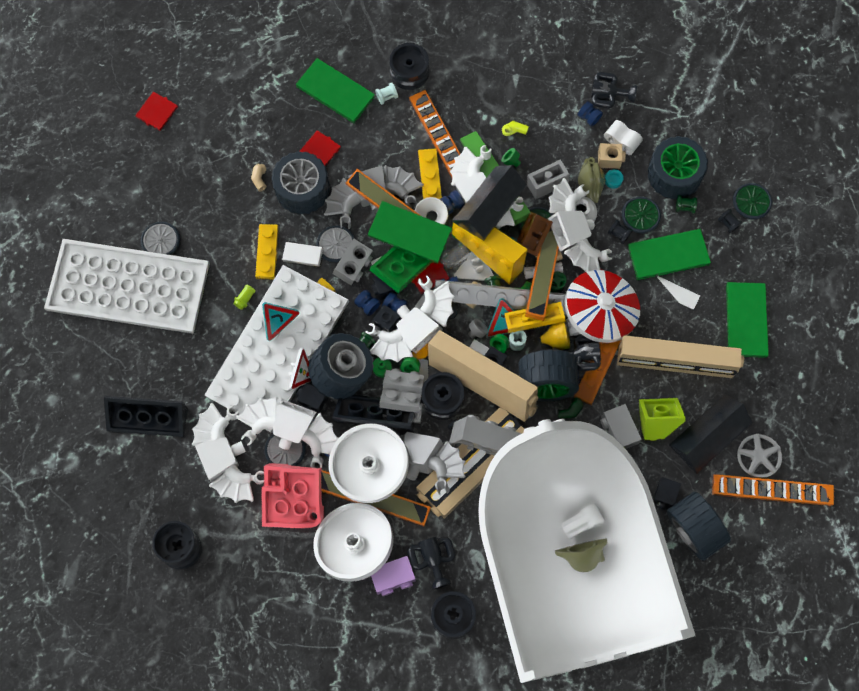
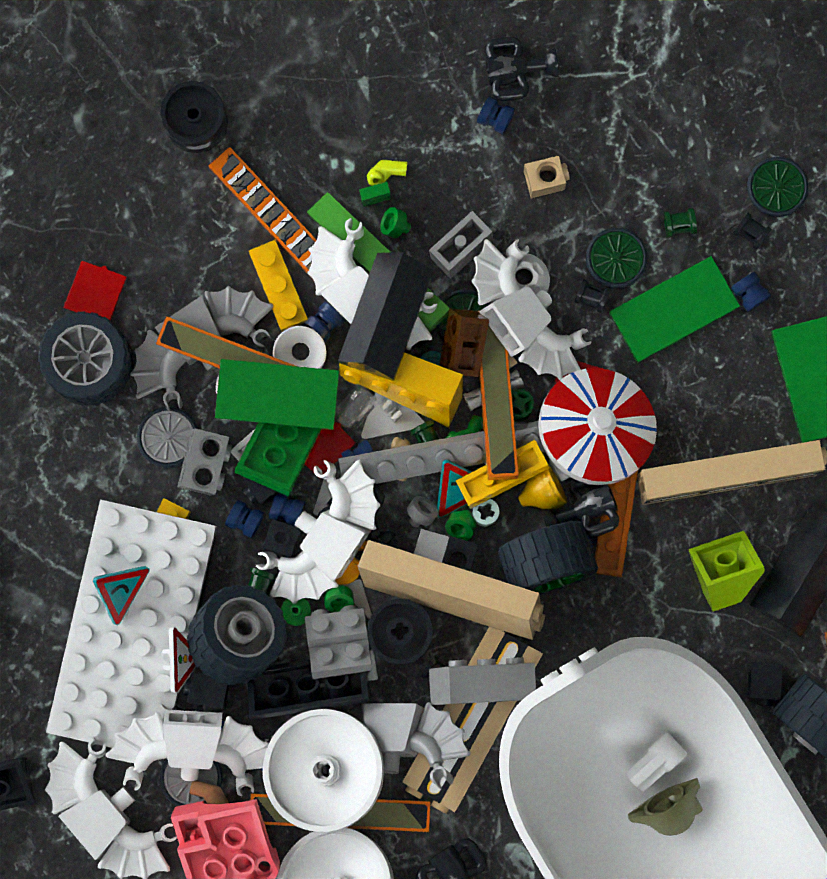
camera: 15 degrees left, 10 degrees up
lime pin [233,285,256,310] -> none
tan arm [251,164,266,191] -> none
yellow plate [255,224,279,279] -> none
white tile [282,242,323,267] -> none
green tile [296,58,375,123] -> none
light aqua bush [375,83,398,105] -> none
dark green arm [558,397,583,419] -> none
olive hat [578,157,605,203] -> none
light grey brick [600,404,642,449] -> none
white axle [604,120,643,155] -> none
teal tile [605,169,623,189] -> none
black wheel [647,136,708,199] -> none
white sticker [657,276,700,309] -> none
none -> medium nougat arm [190,780,229,804]
none -> green tile [359,182,391,207]
none -> dark blue wheel [731,271,772,312]

